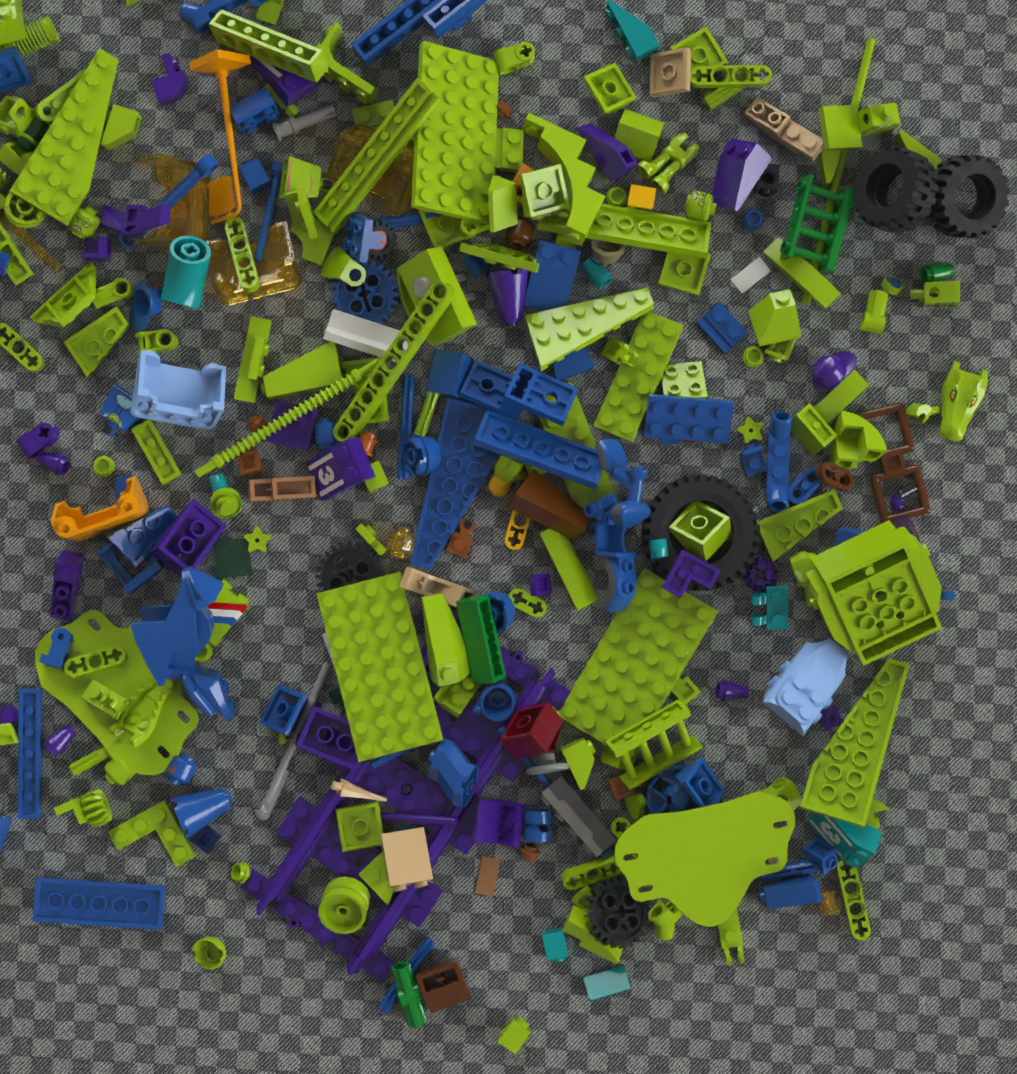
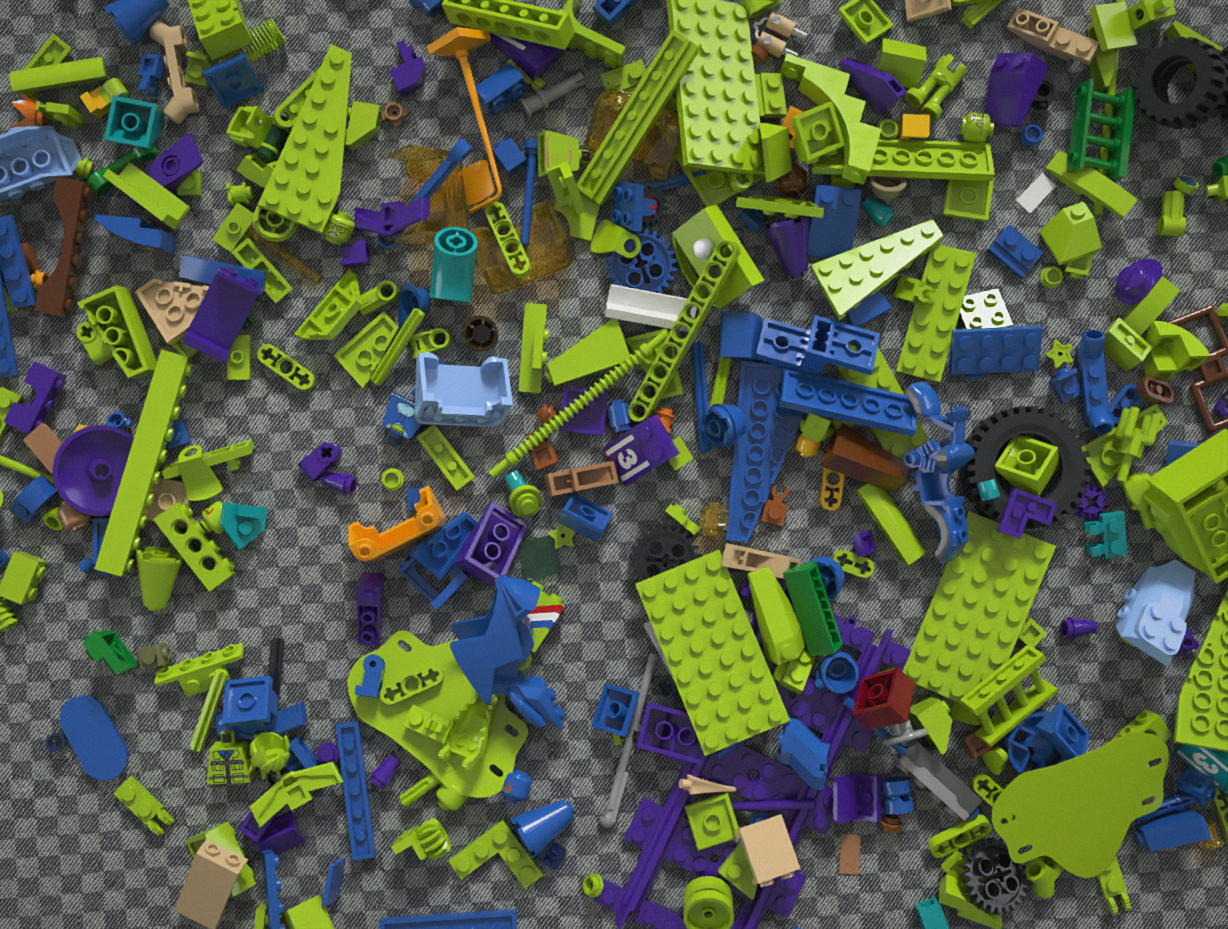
camera: 10 degrees left, 0 degrees up
none -> lime axle [371,308,425,386]
none -> medium nougat plate [381,100,408,127]
none -> dark brown helmet [462,315,498,352]
none -> blue slope [558,492,613,543]
none -> tan piece [753,12,808,58]
none -> lime plant [1115,407,1162,483]

